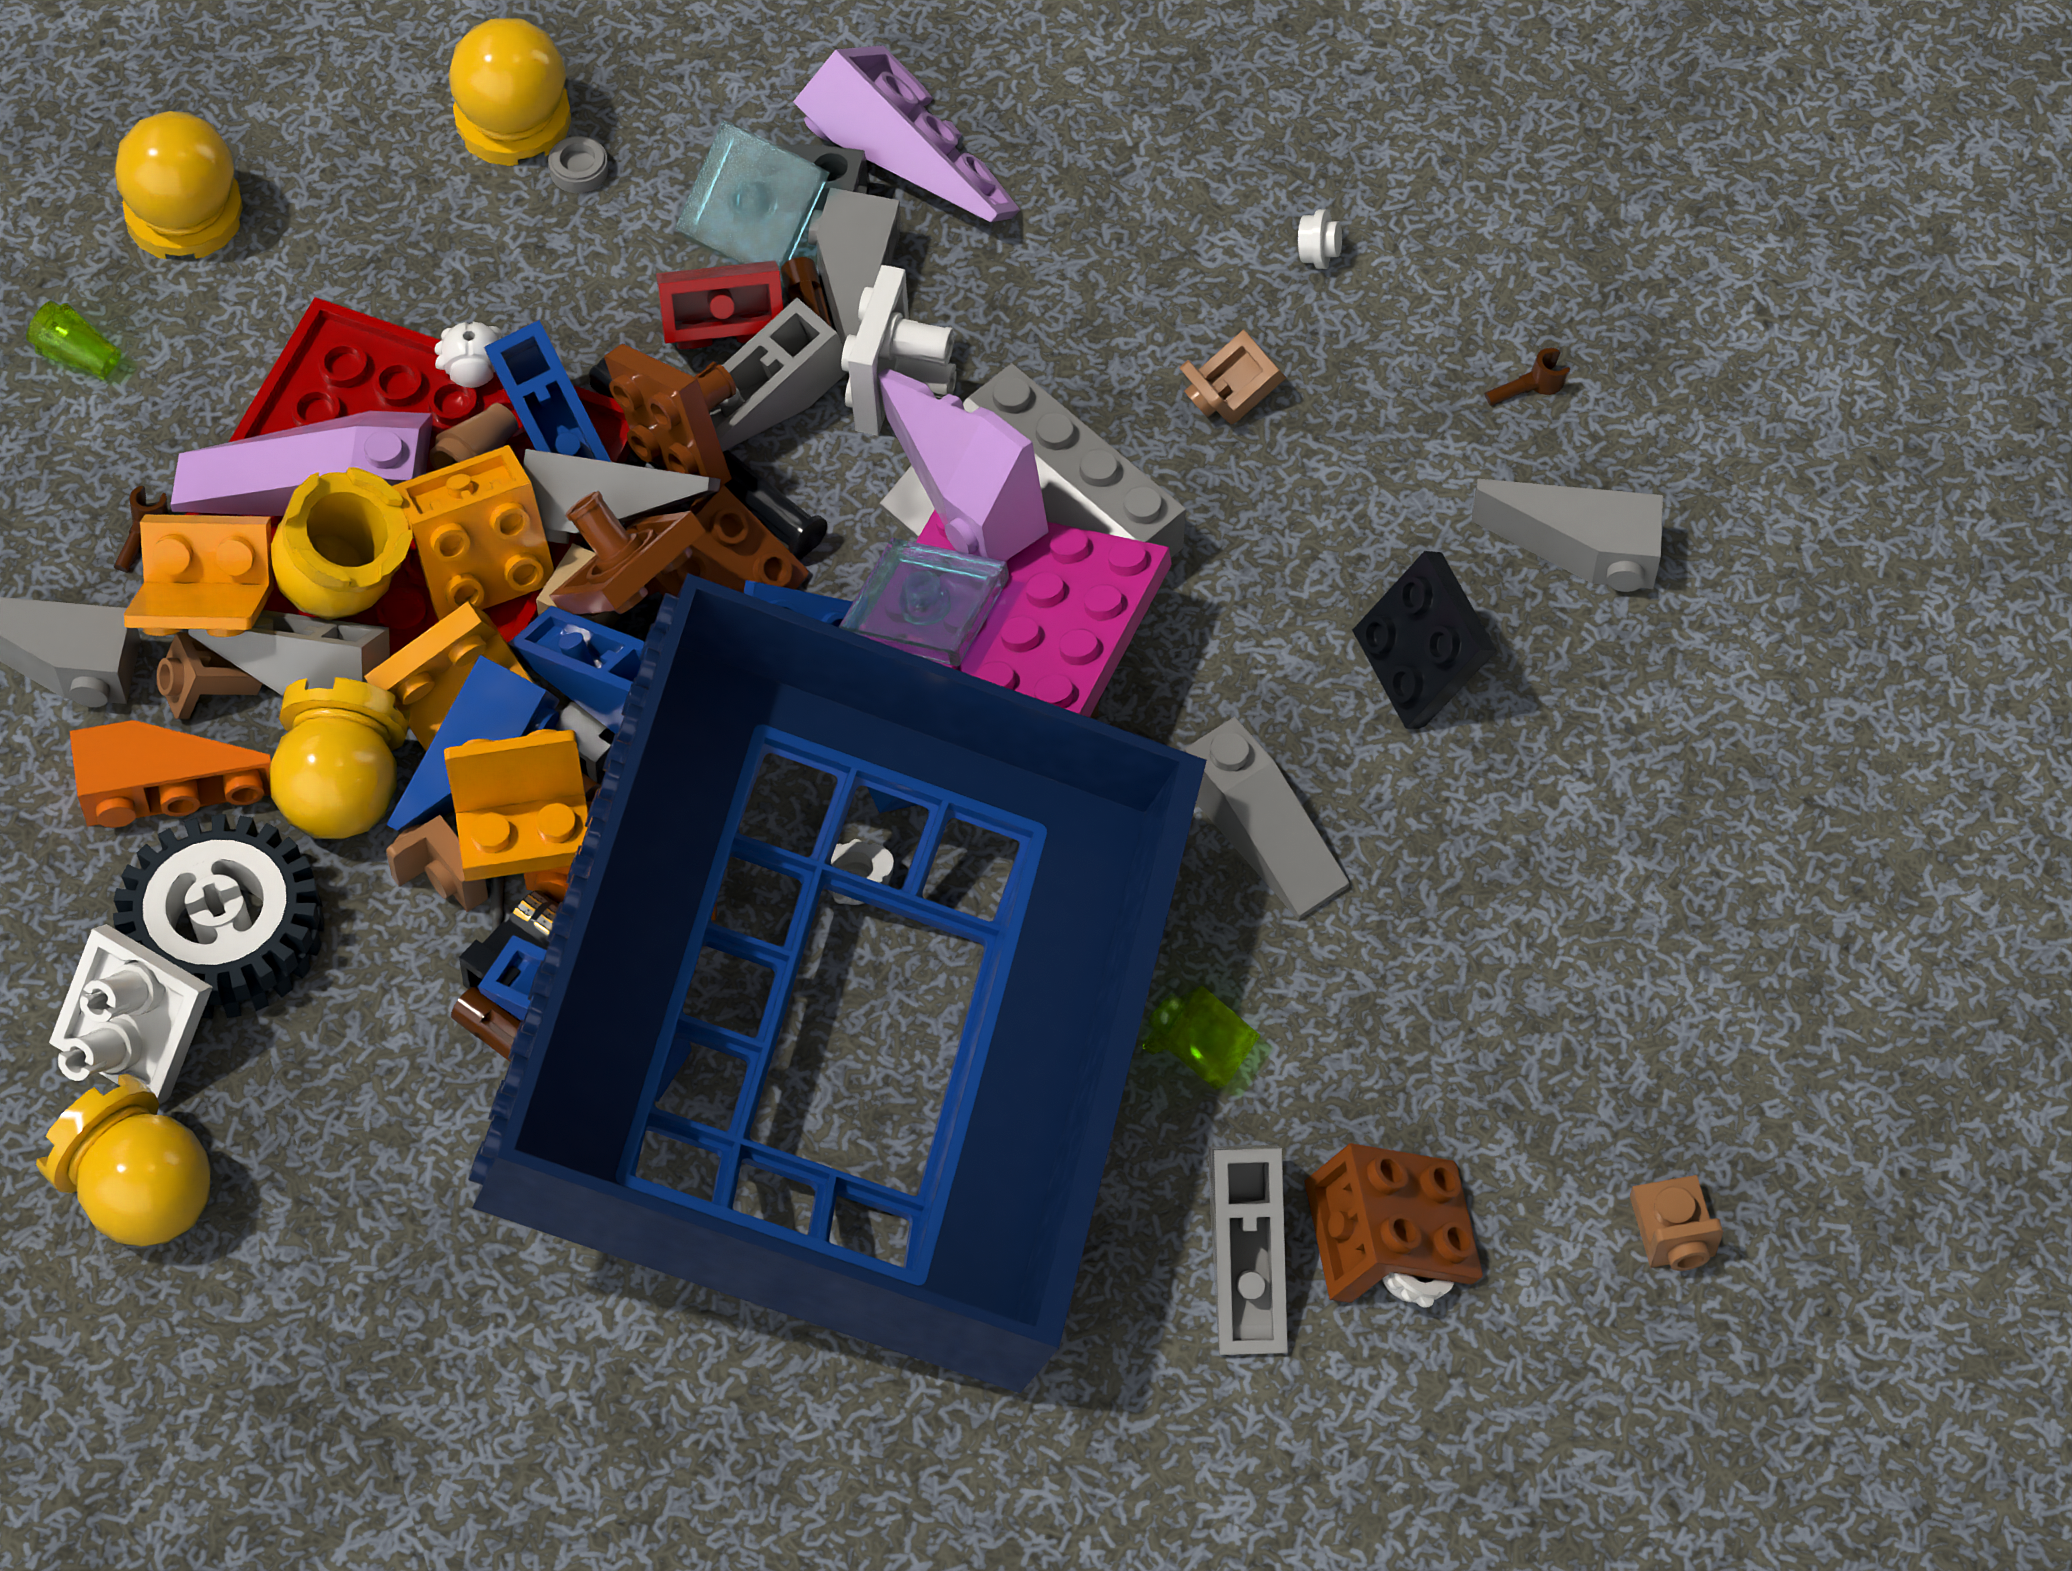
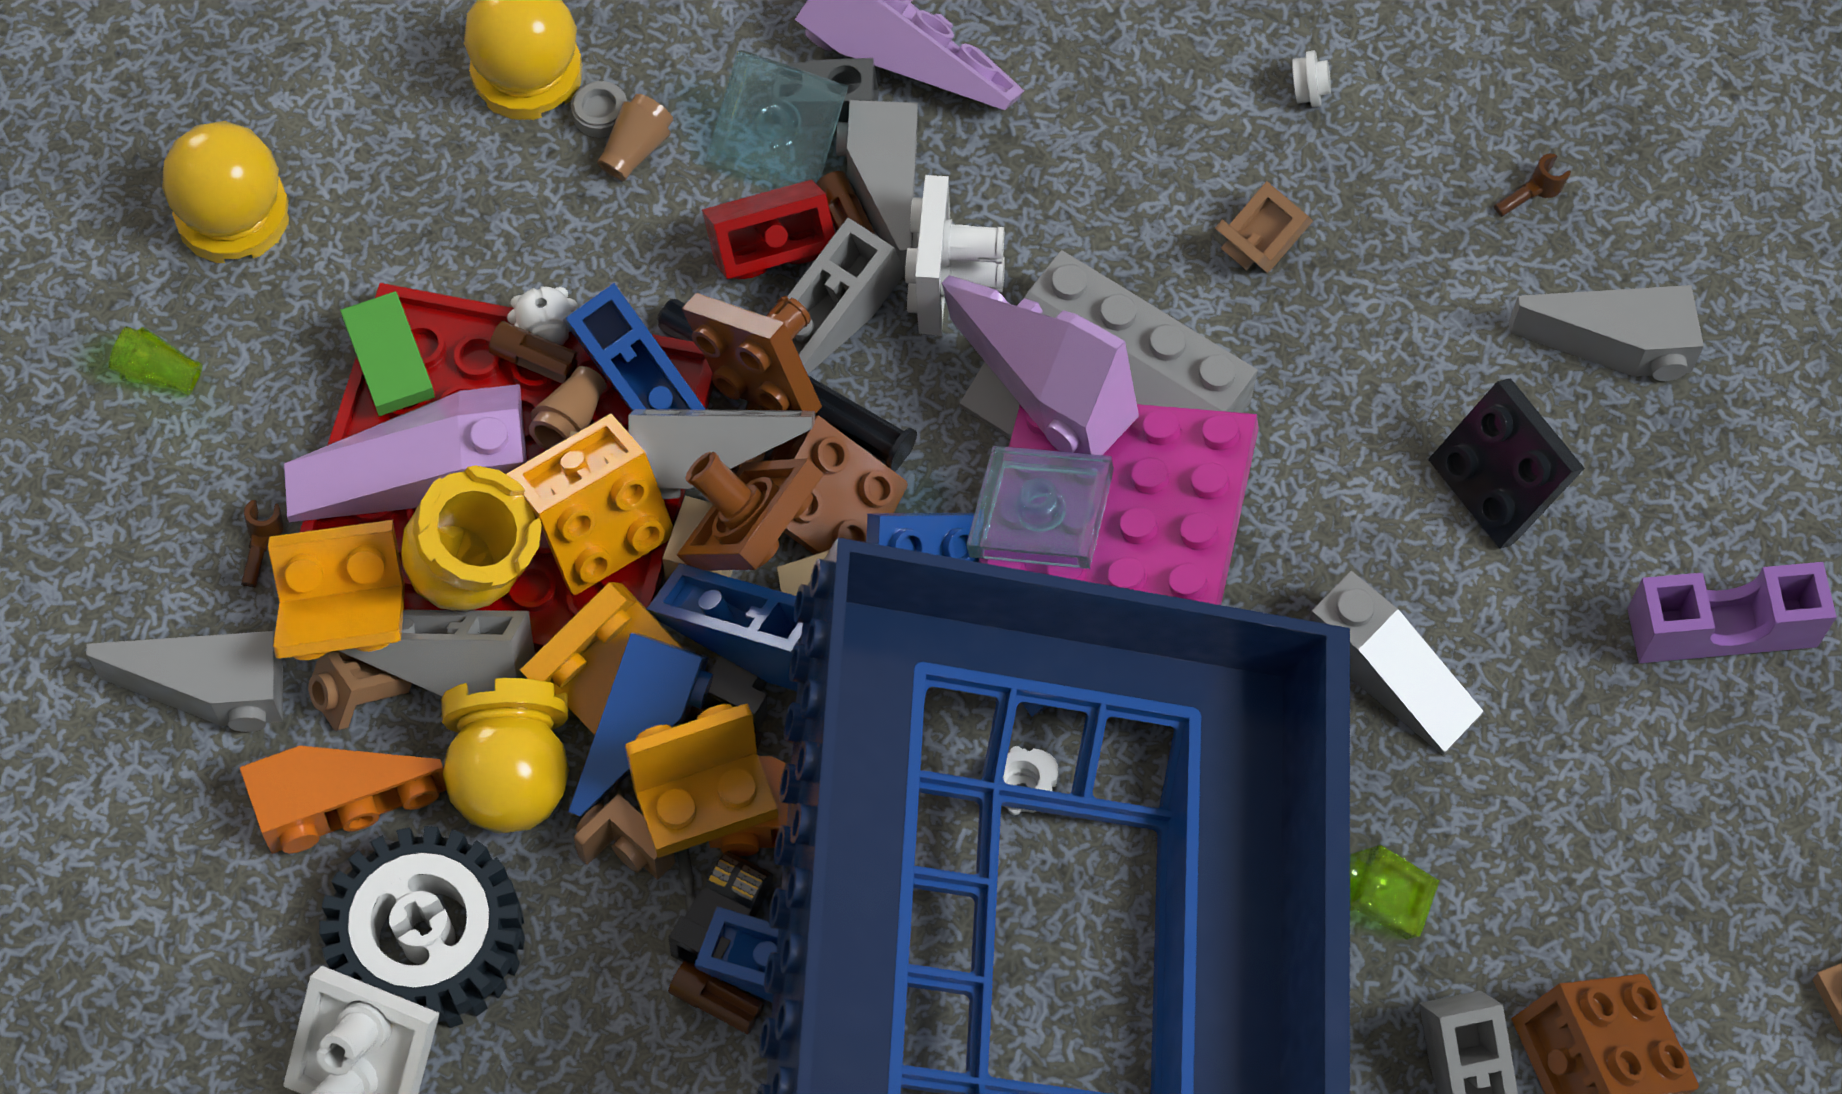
camera: 10 degrees left, 5 degrees up
none -> bright green tile [340,291,435,416]
none -> reddish brown piece [489,321,578,384]
none -> medium nougat cone [597,94,673,181]
none -> medium lavender arch [1627,562,1837,663]

